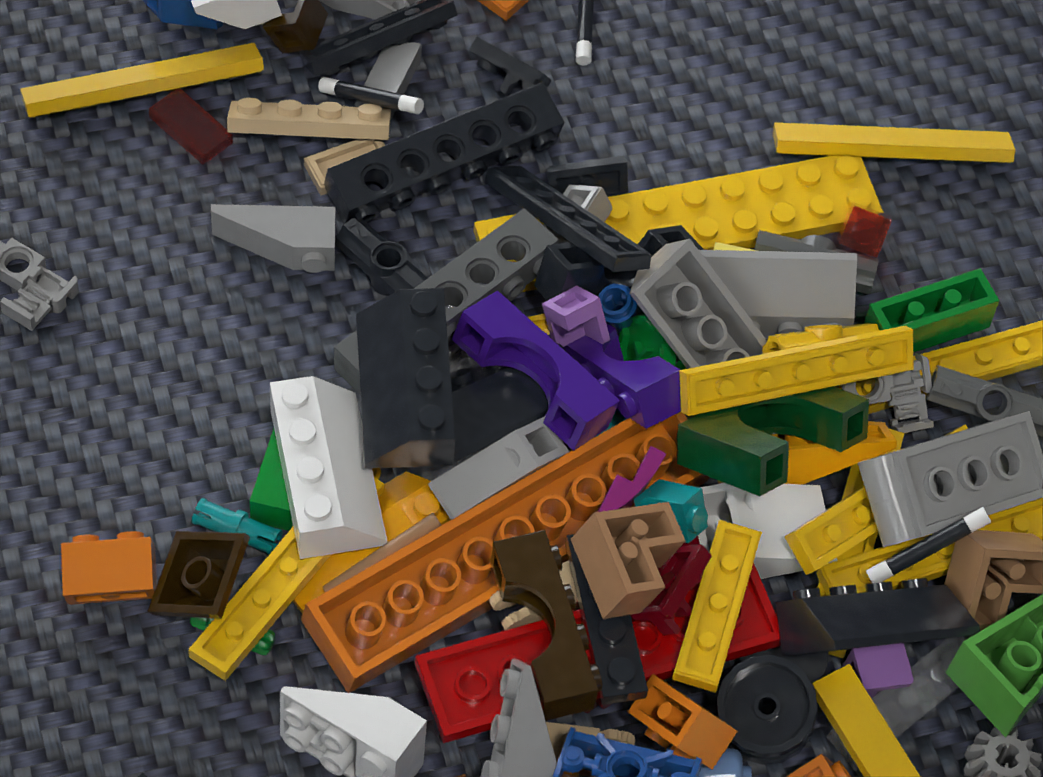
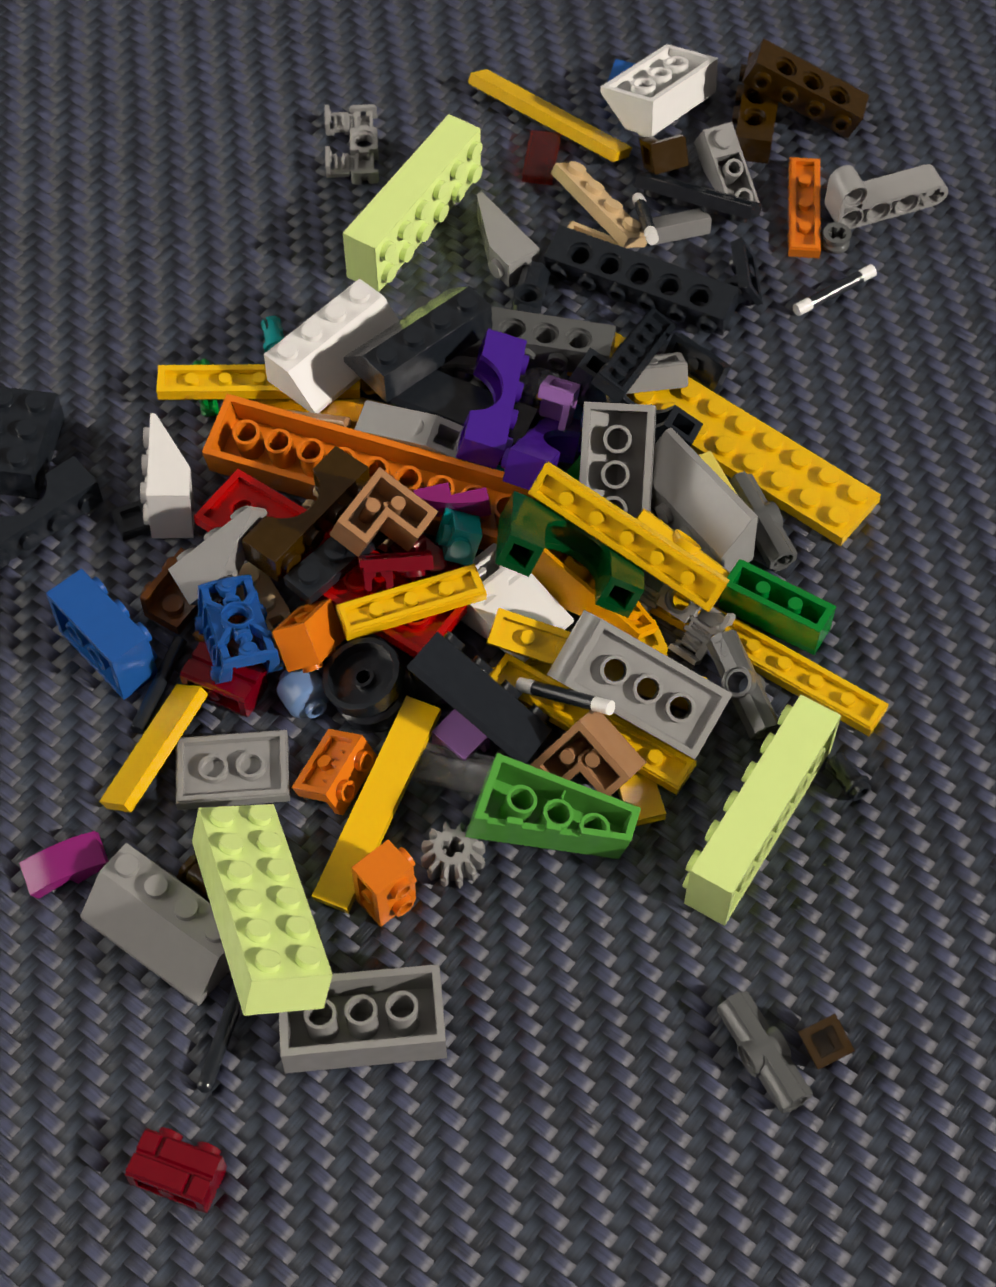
camera: 60 degrees right, 0 degrees up
orange brick [61,531,157,605] -> none
dark brown slope [148,531,250,619] -> none
yellow tile [773,122,1016,163] -> none
clear red brick [837,201,892,258] -> none
none -> yellowish green brick [343,114,483,292]

